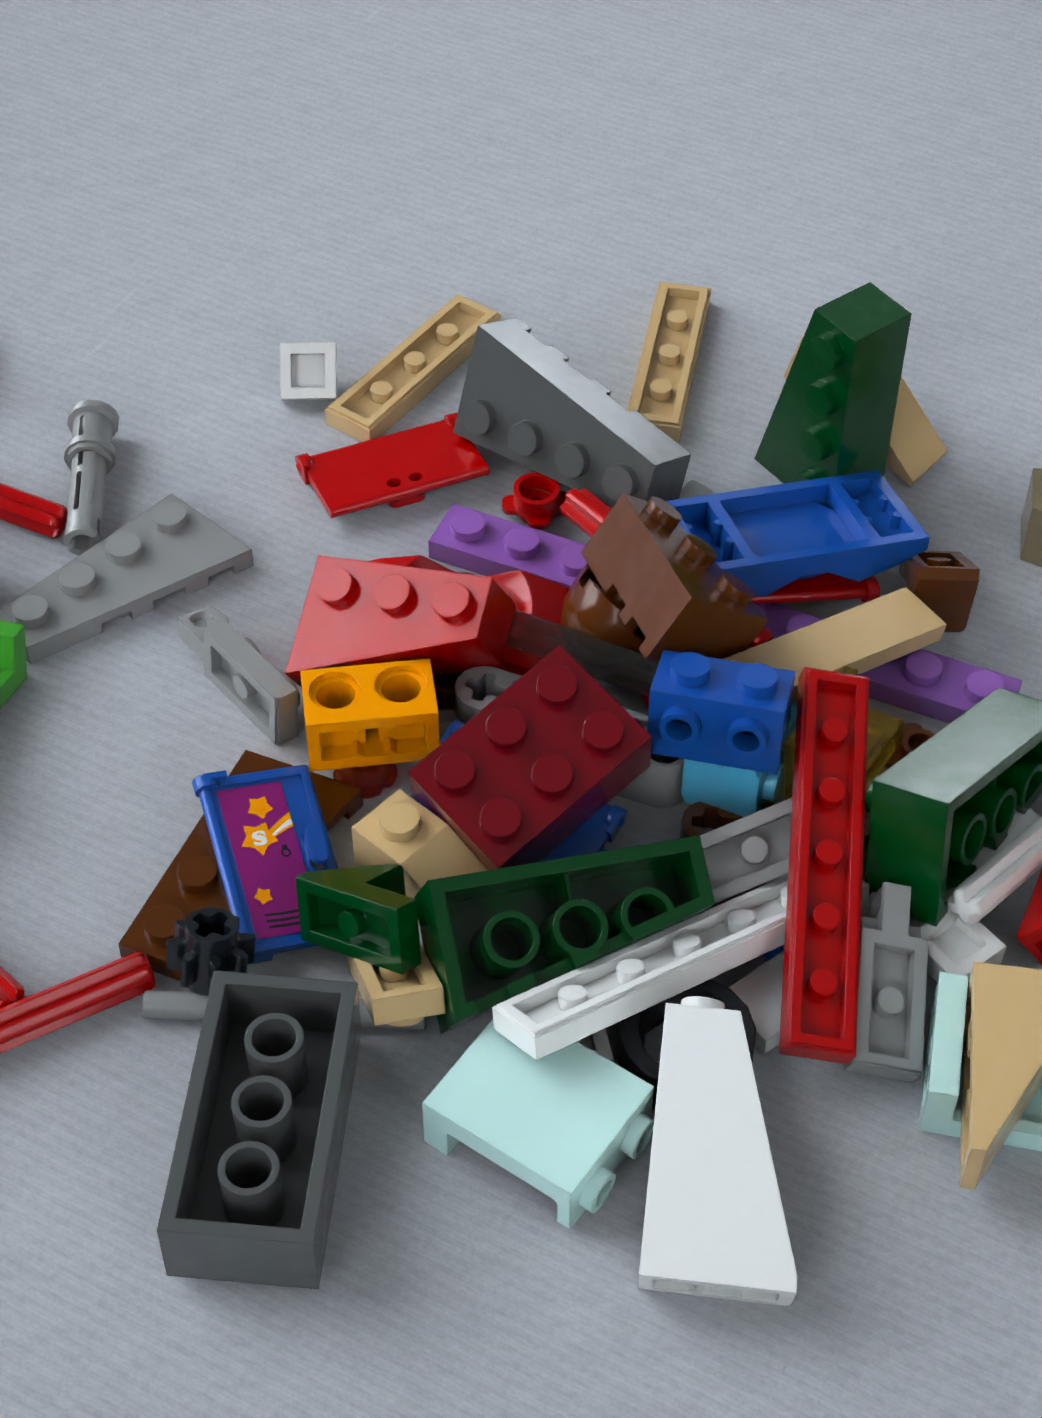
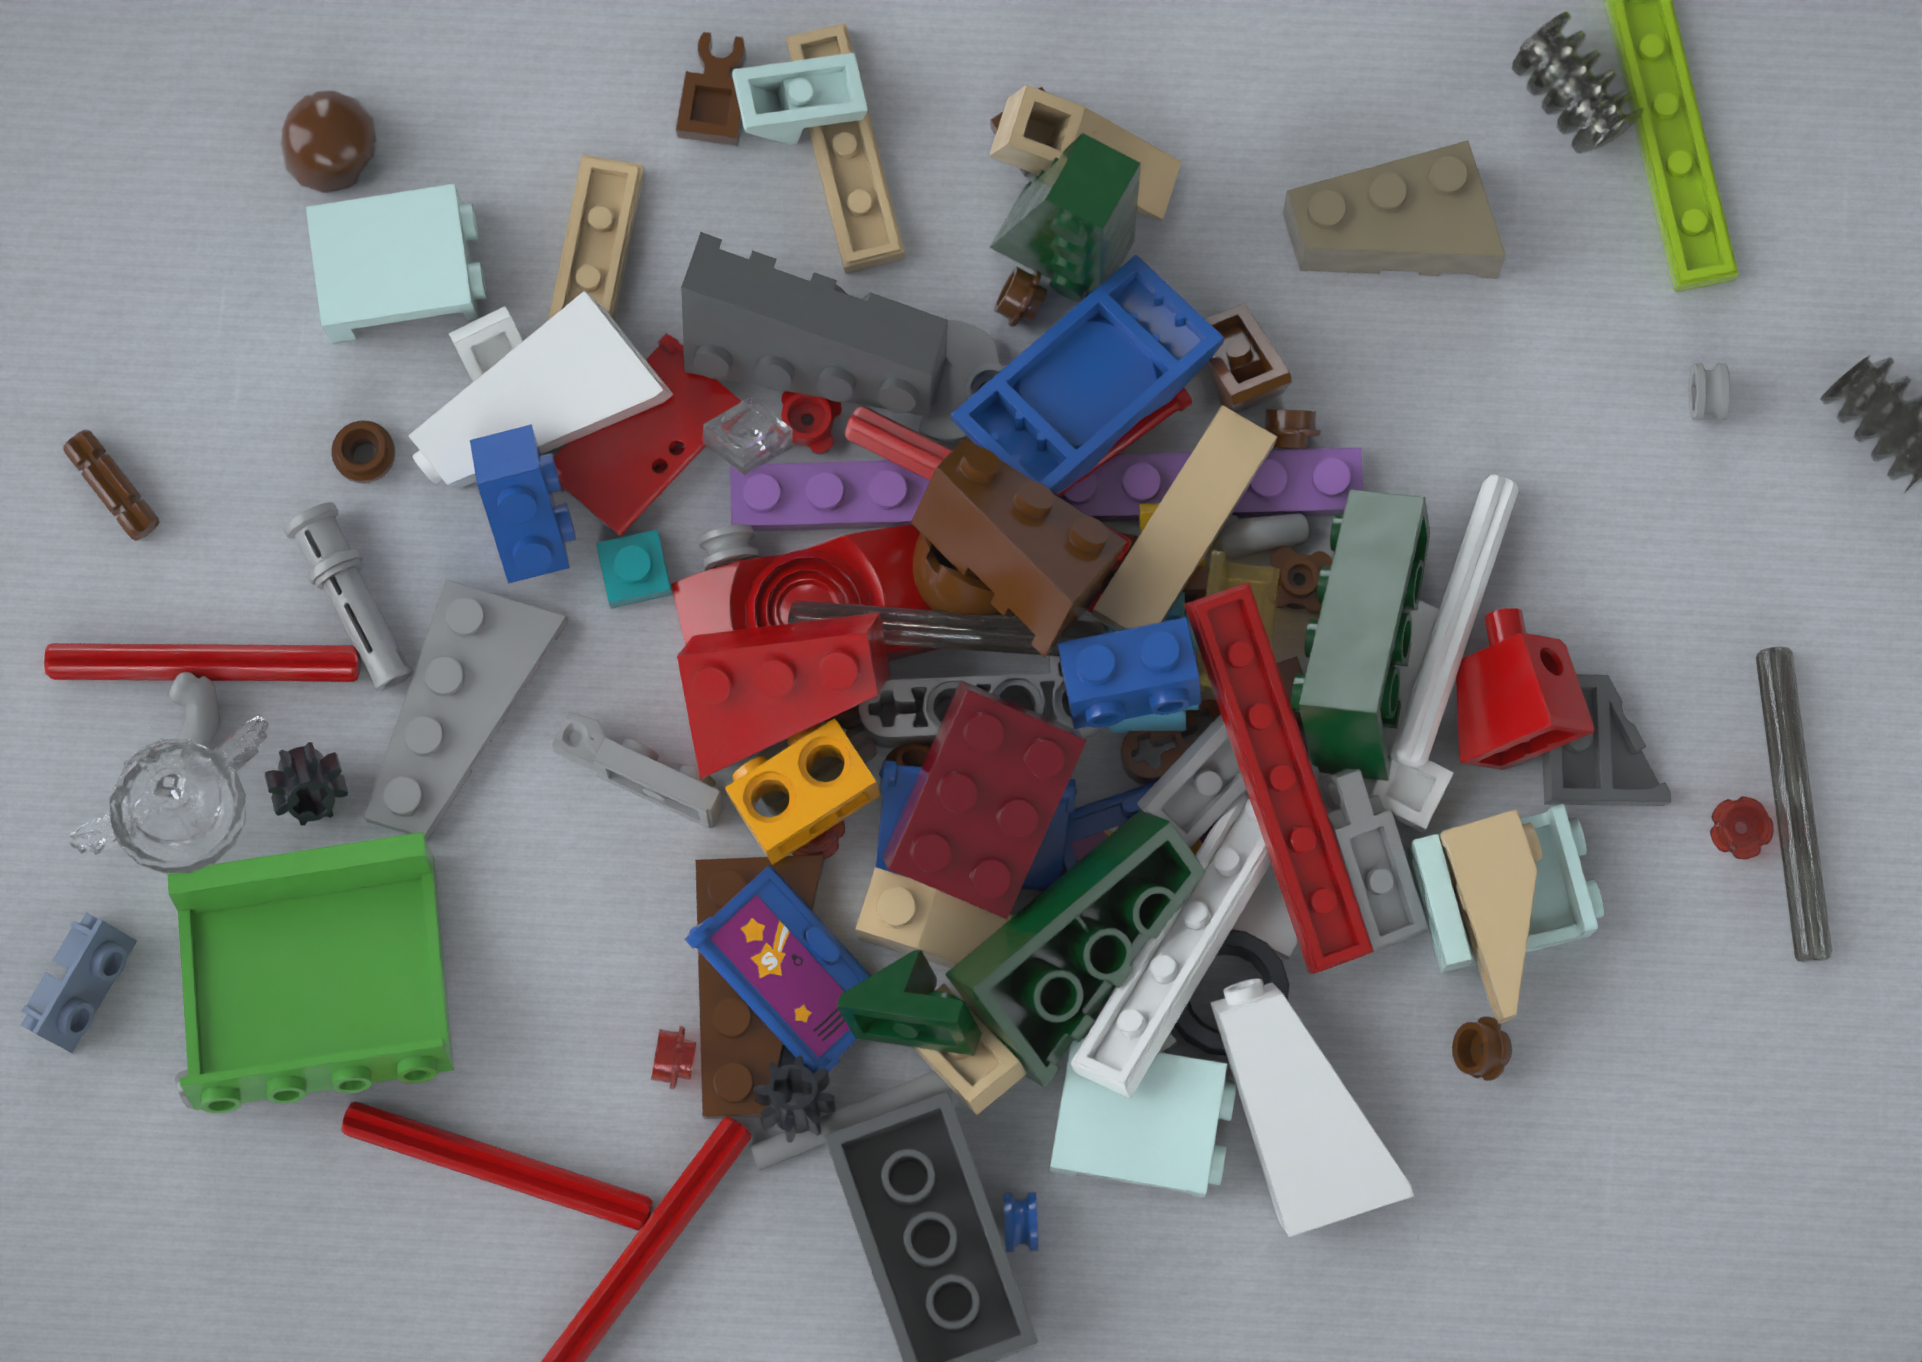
camera: 20 degrees left, 30 degrees up
none -> reddish brown hair [281,91,376,193]
none -> light aqua panel [306,184,487,344]
none -> reddish brown plate [331,420,395,484]
none -> white slope [408,291,674,488]
none -> blue brick [470,424,576,584]
none -> teal plate [596,529,673,608]
none -> clear red plate [651,1026,697,1090]
none -> reddish brown plate [676,32,746,146]
none -> light grey bush [698,524,759,571]
none -> clear plate [703,397,792,475]
none -> light aqua slope [732,52,868,145]
none -> reddish brown plate [994,267,1048,327]
none -> blue bush [1003,1192,1038,1252]
none -> light grey arm [1214,513,1309,559]
none -> reddish brown plate [1263,409,1321,449]
none -> reddish brown plate [1452,1016,1512,1081]

